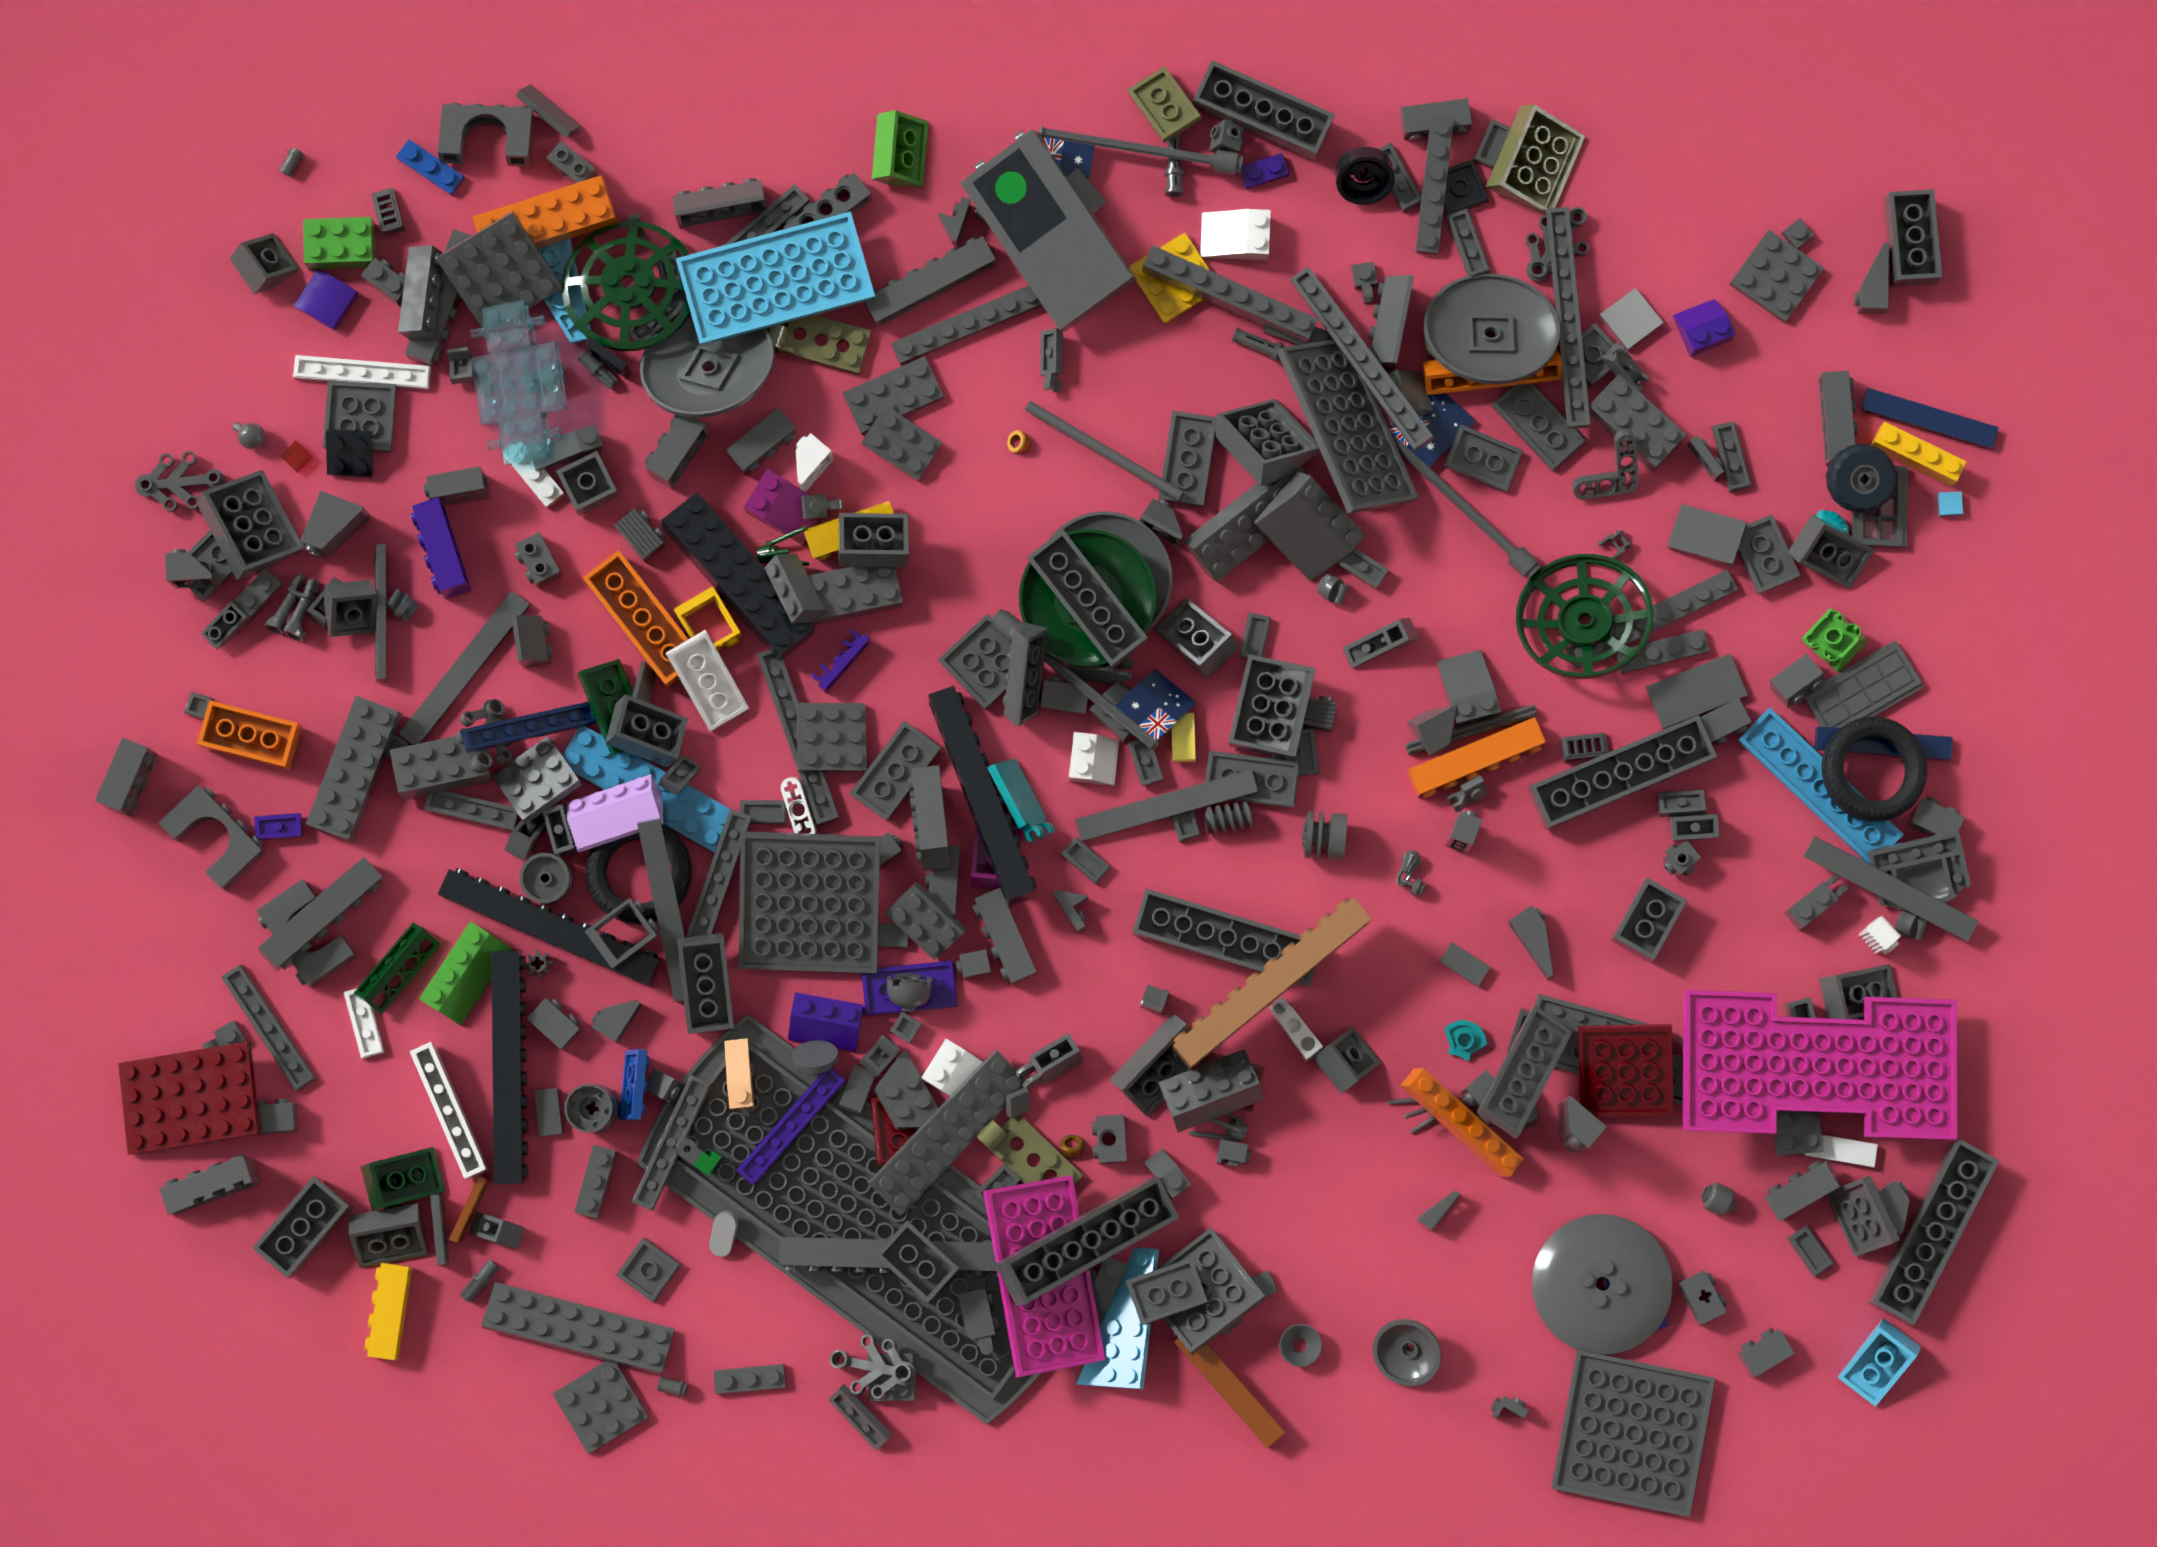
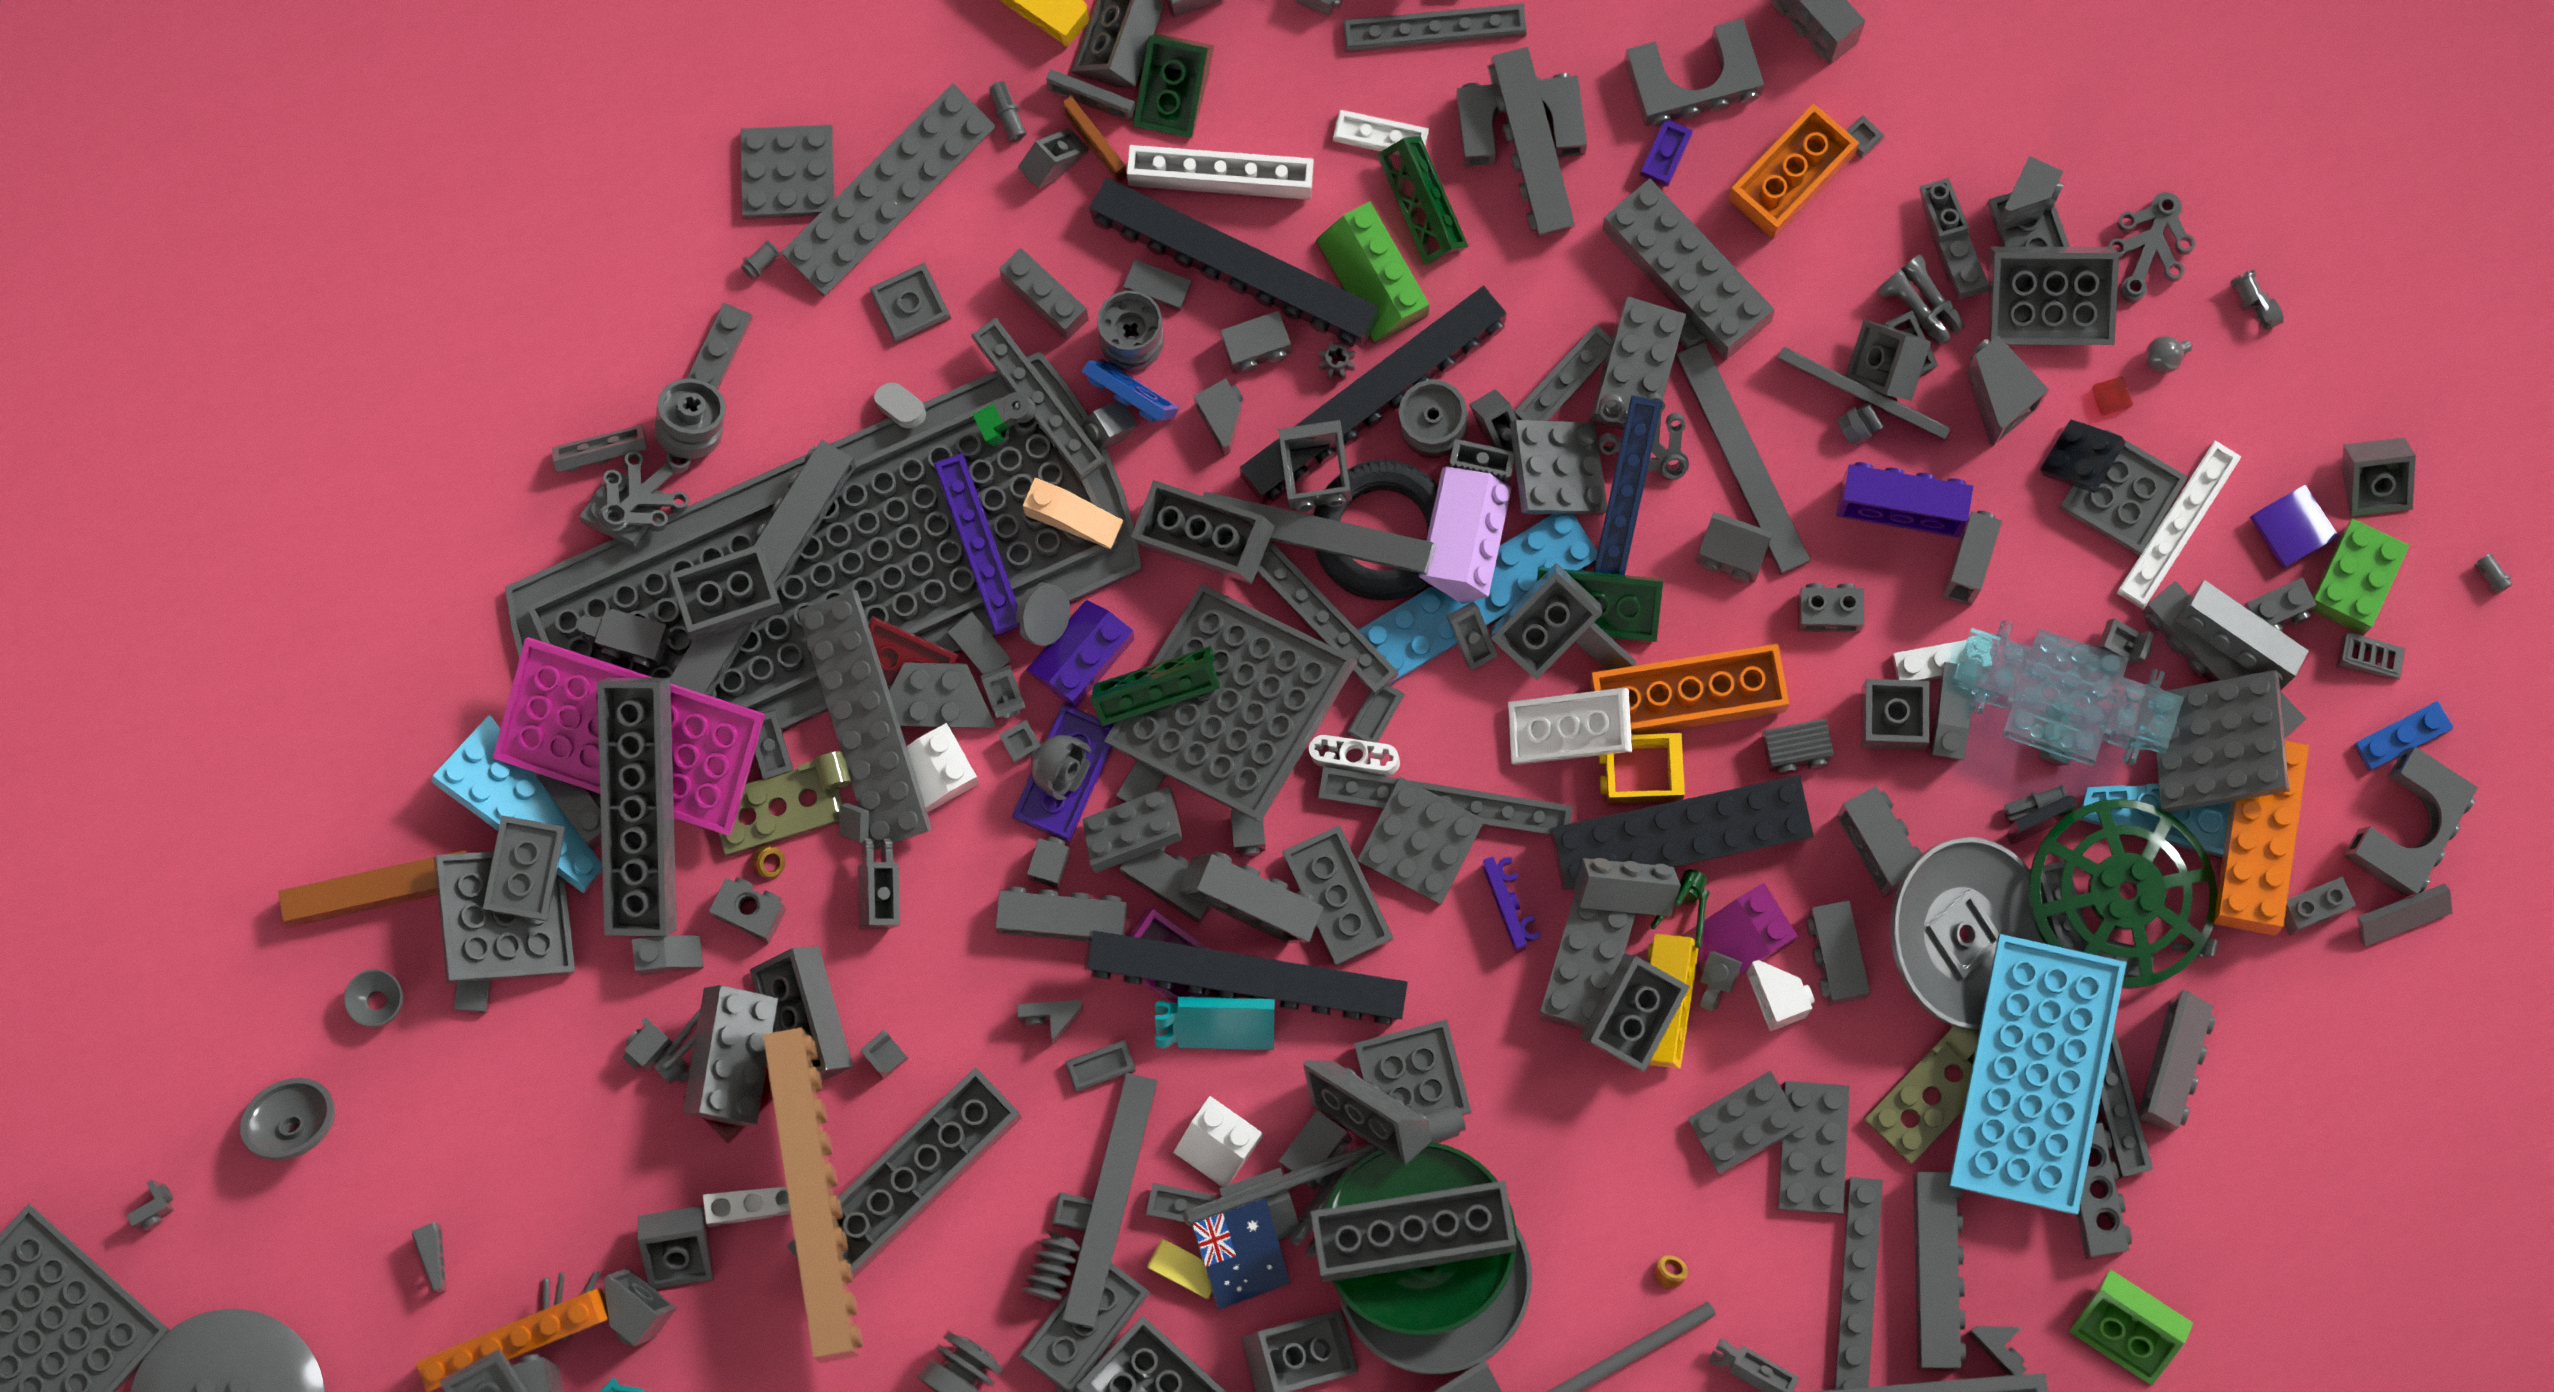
camera: 120 degrees right, 5 degrees down
none -> dark grey slope [604,1268,677,1346]
none -> dark grey wheel [654,378,726,459]
none -> dark green fence [1091,646,1221,727]
none -> dark grey connector [2230,270,2284,330]

